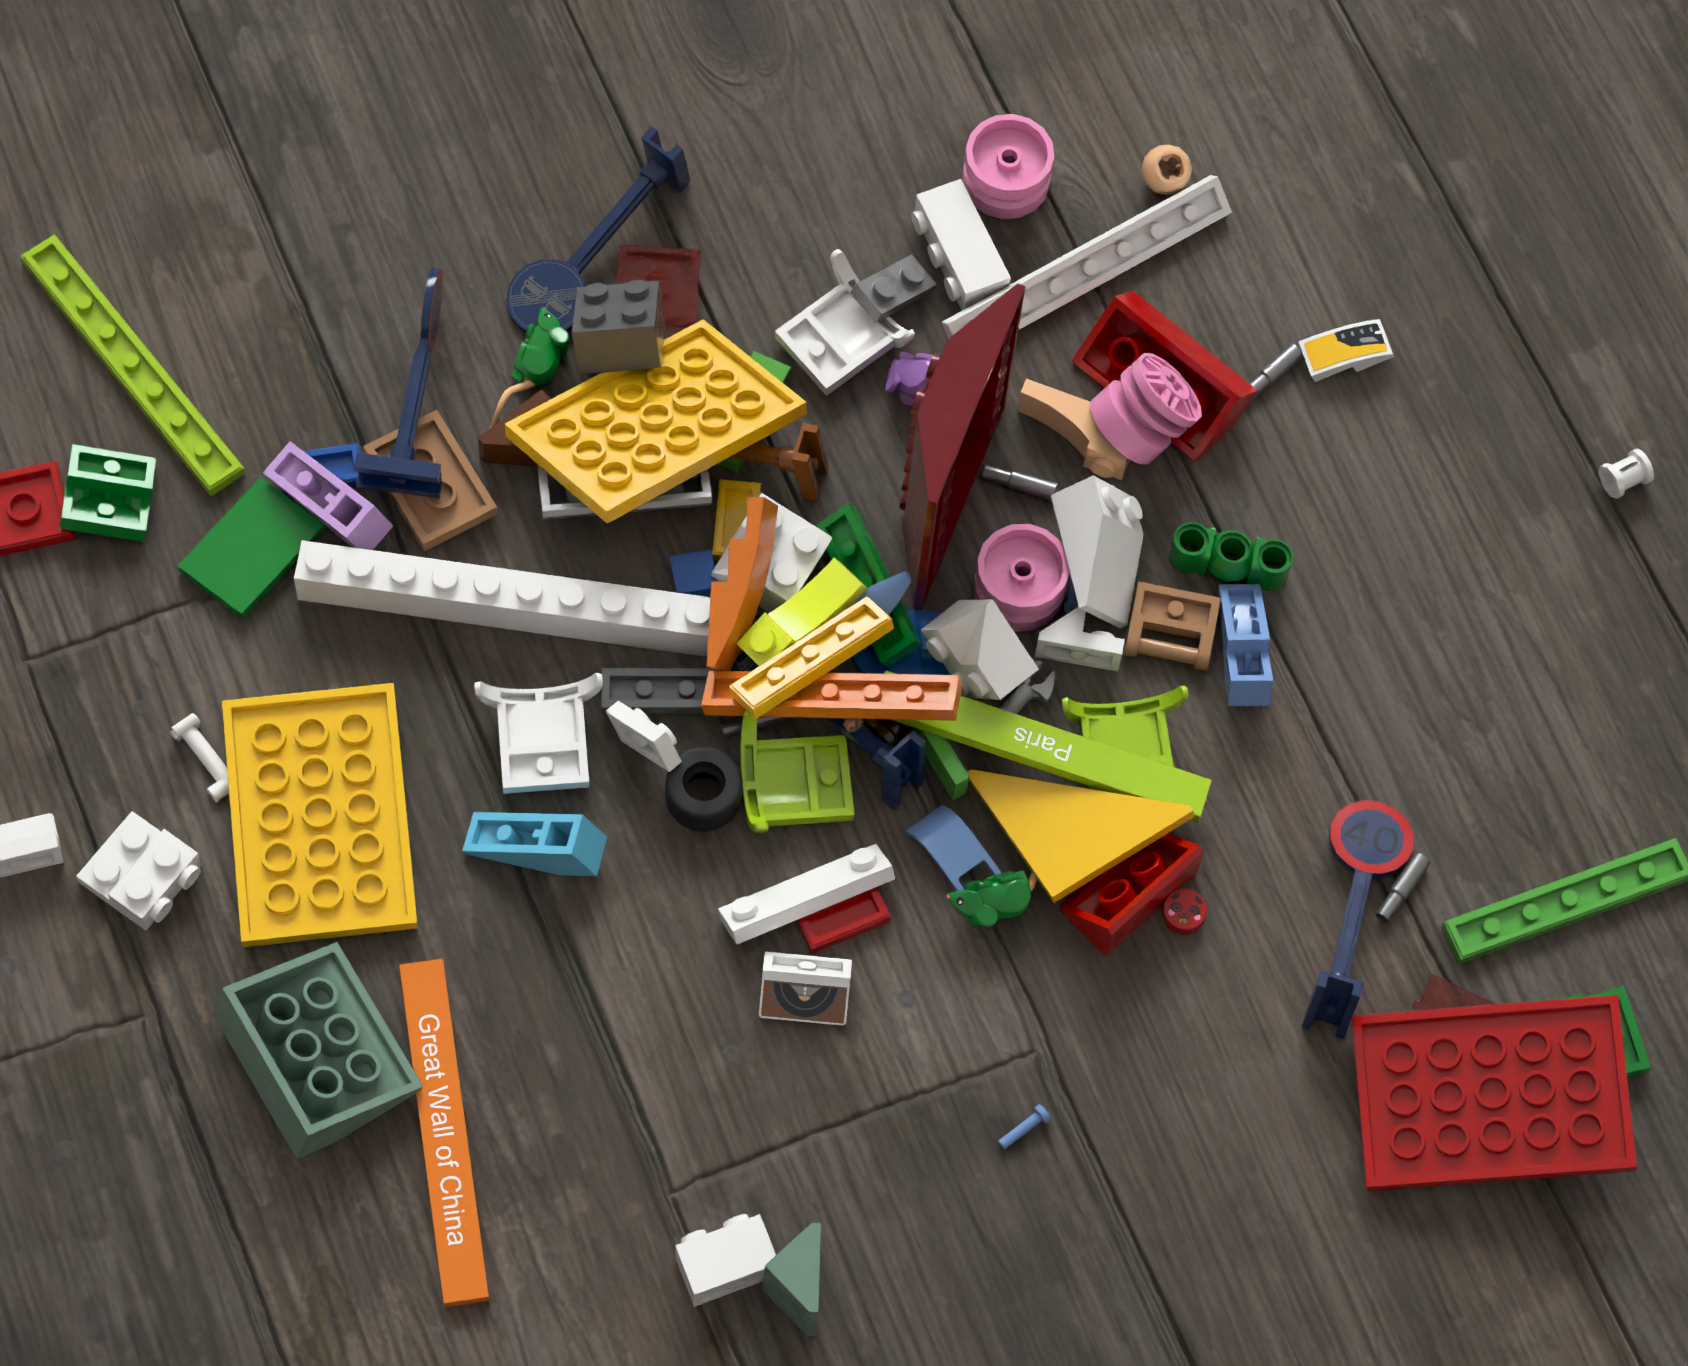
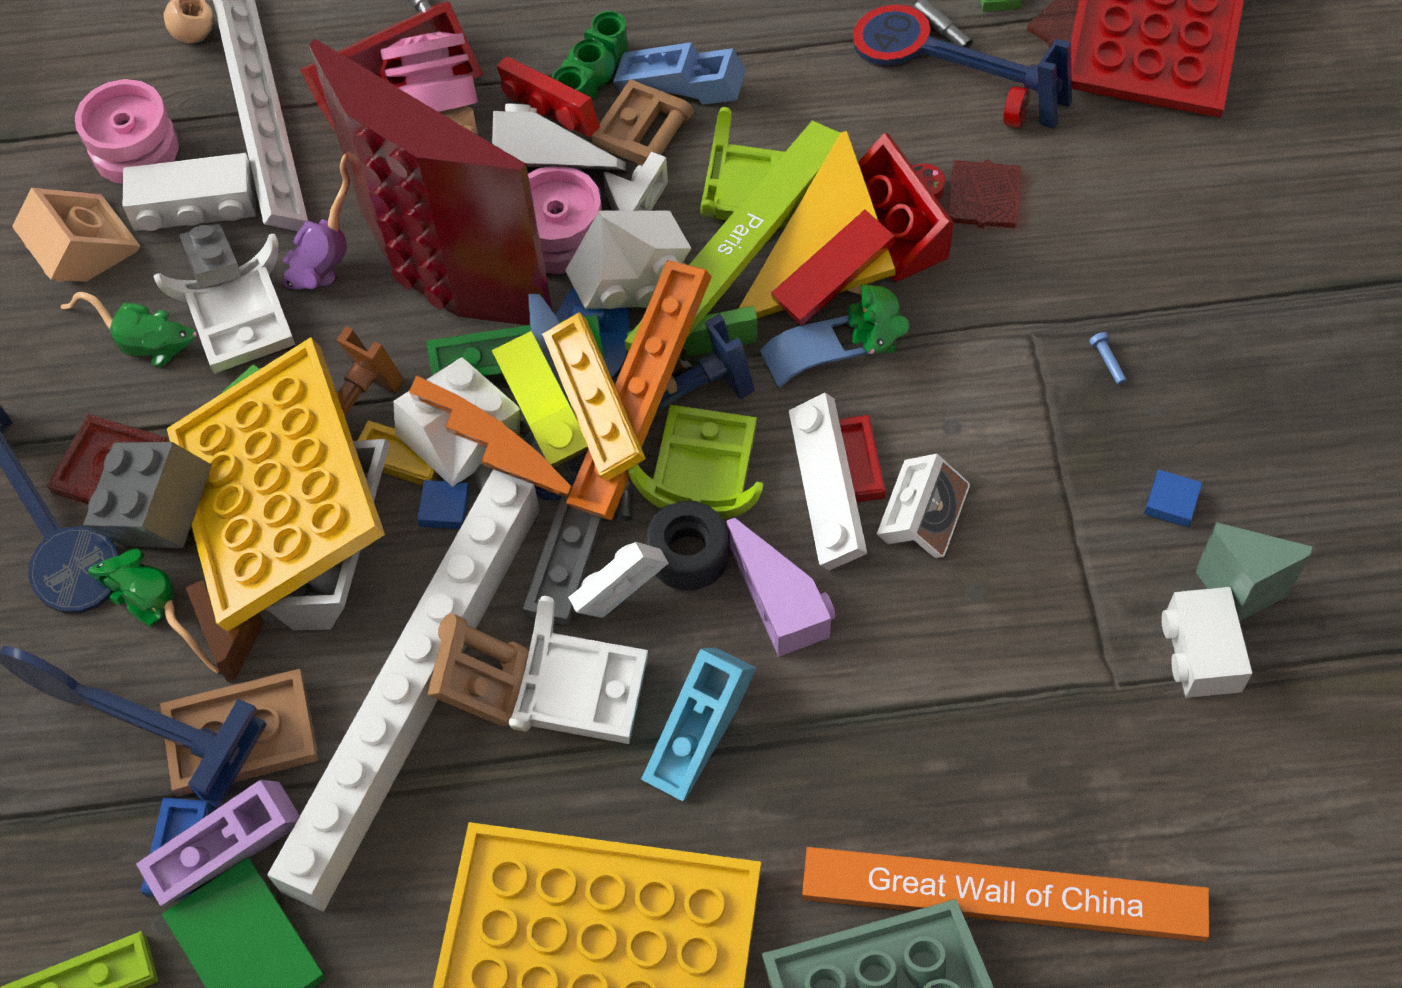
camera: 65 degrees left, 5 degrees down
none -> light nougat slope [12,188,140,282]
none -> green animal [61,292,197,368]
none -> medium nougat plate [427,613,529,726]
none -> red plate [496,56,600,137]
none -> lavender slope [726,518,836,657]
none -> red tile [771,209,895,326]
none -> clear red piece [948,160,1021,229]
none -> red tile [1003,86,1030,129]
none -> blue tile [1144,469,1202,527]

